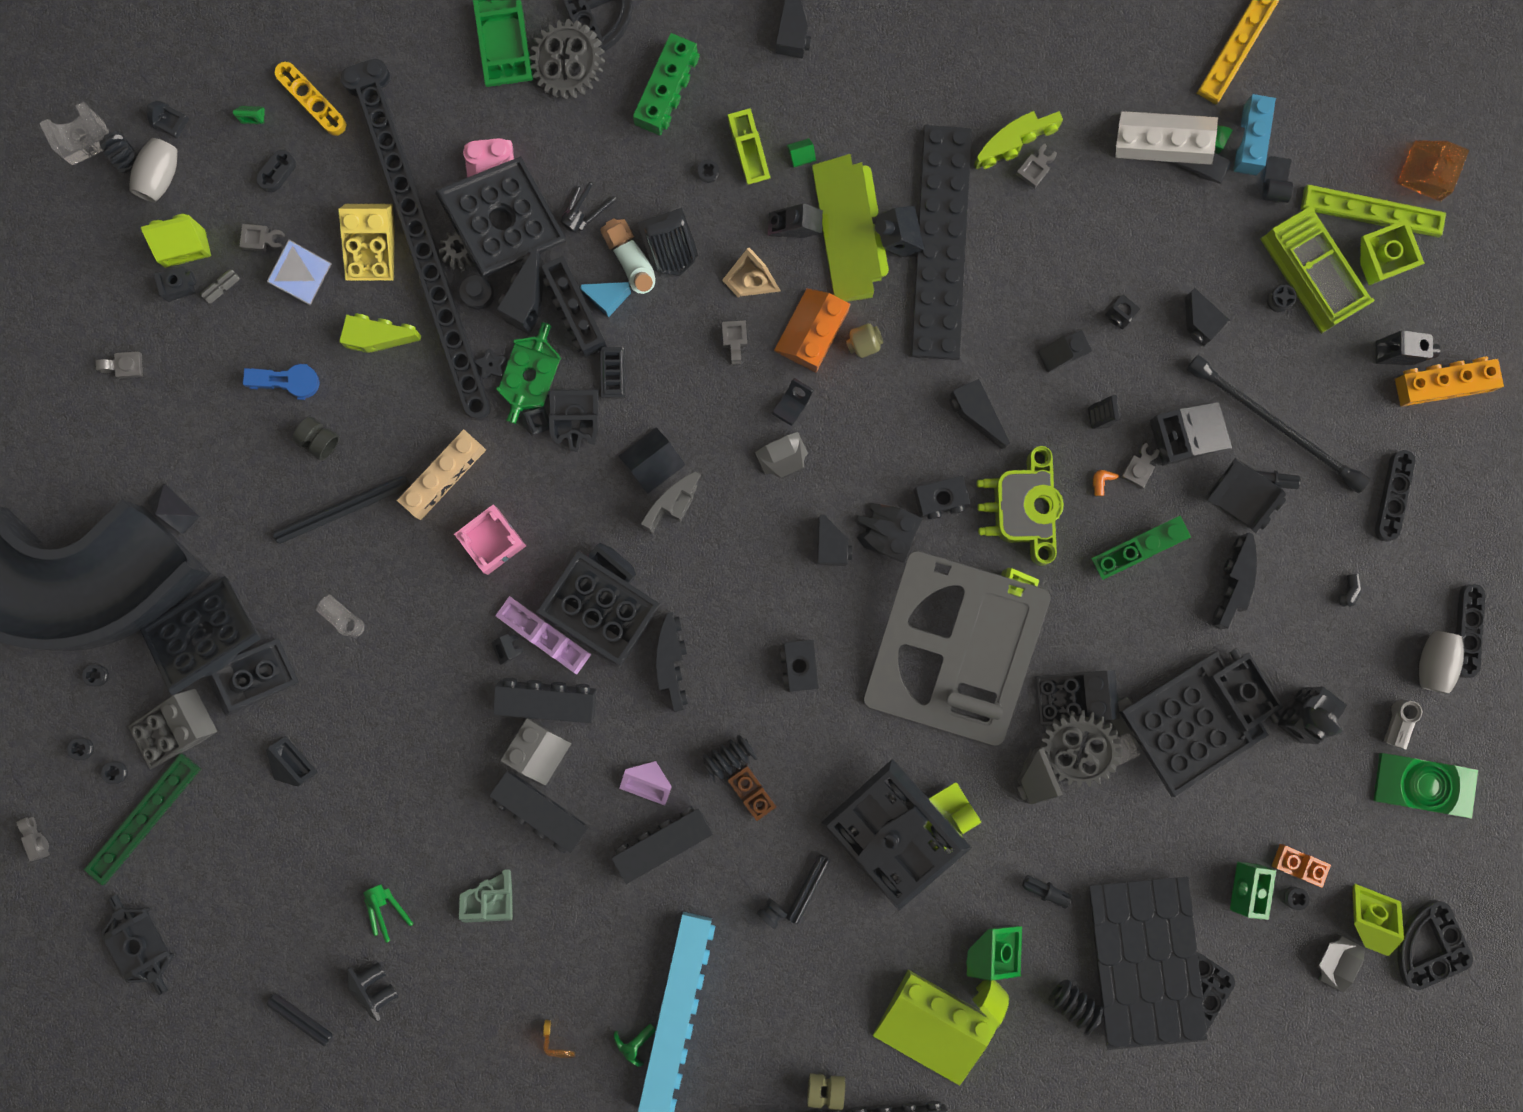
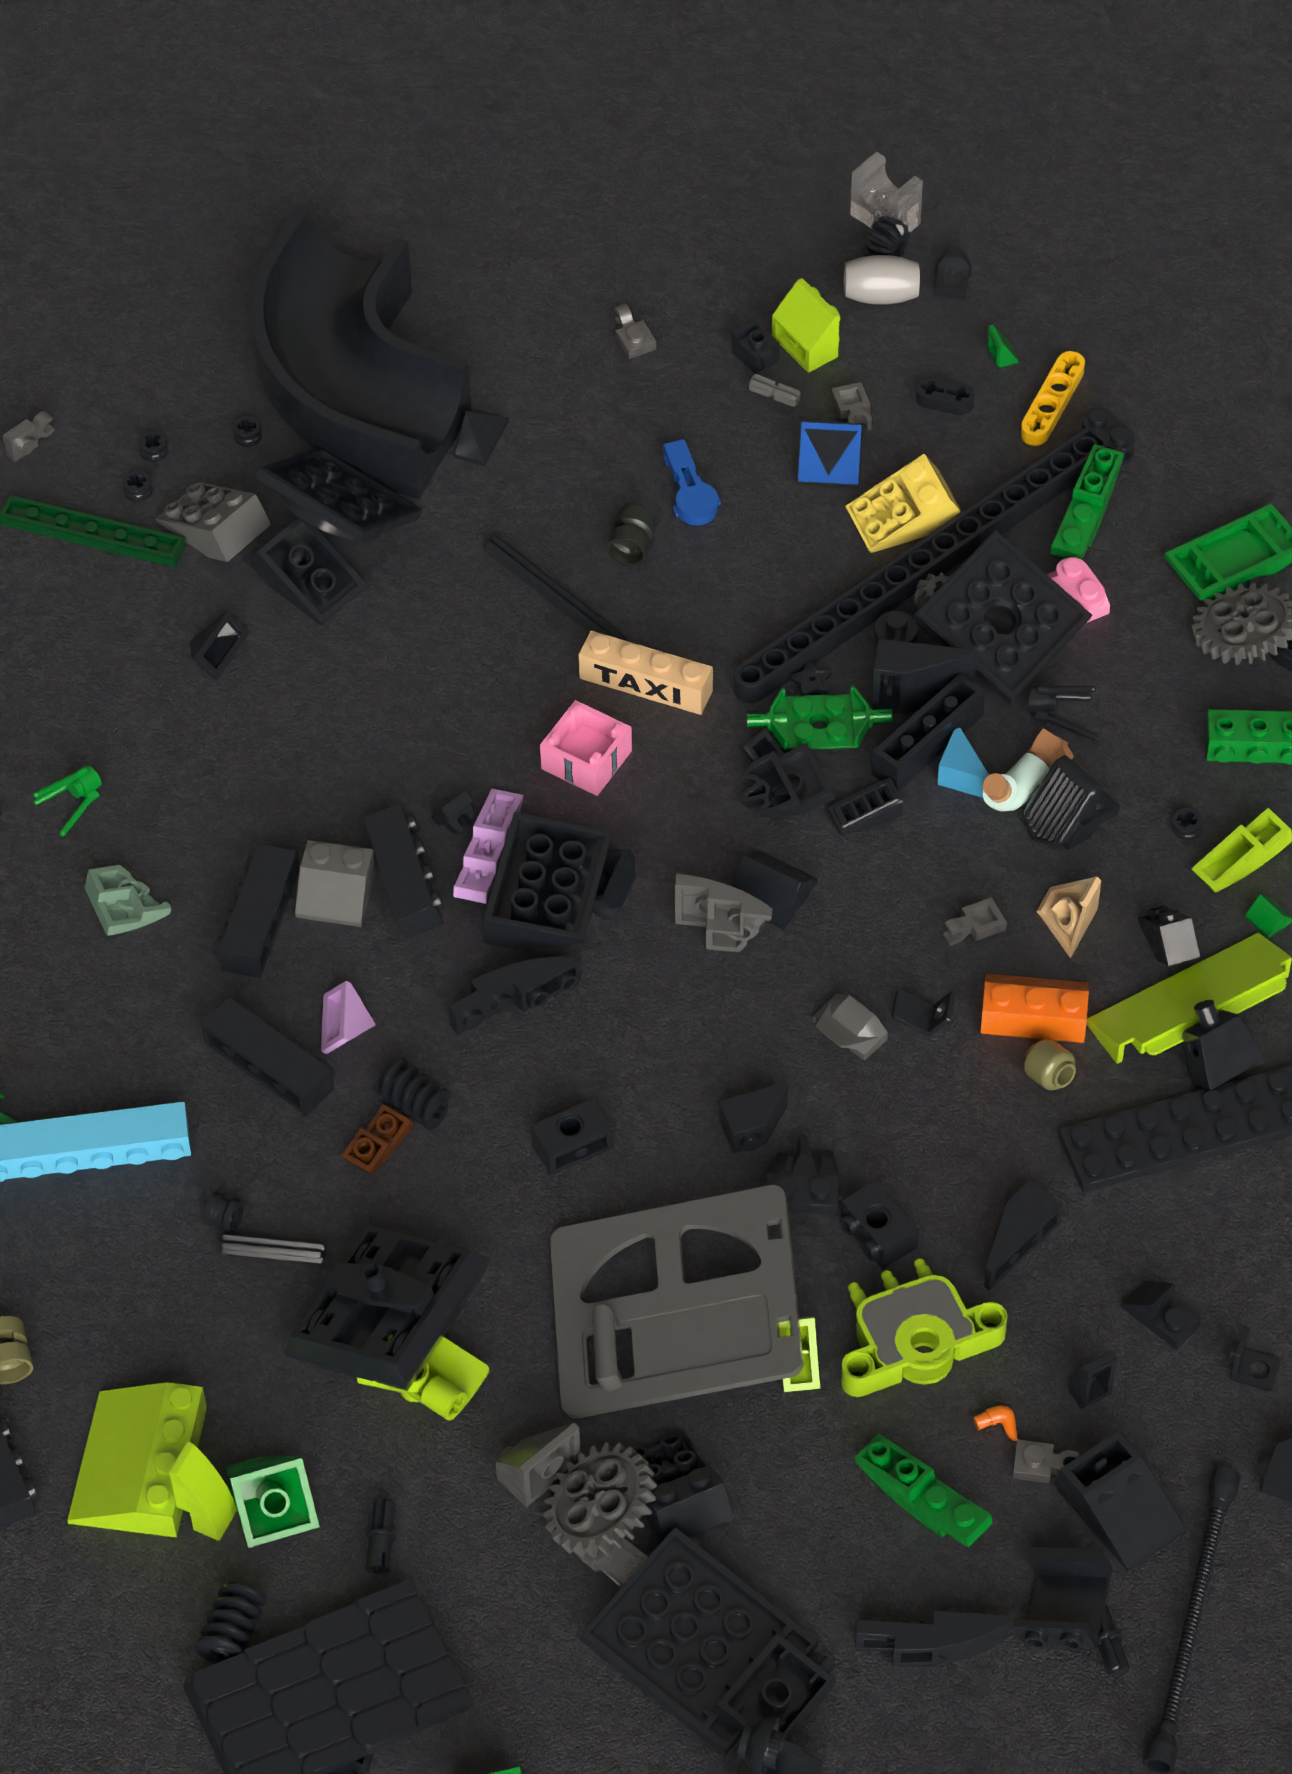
camera: 75 degrees right, 30 degrees down
clear piece [316,594,364,638] -> none
lime slope [340,313,421,353] -> none
none -> green slope [1051,444,1124,560]

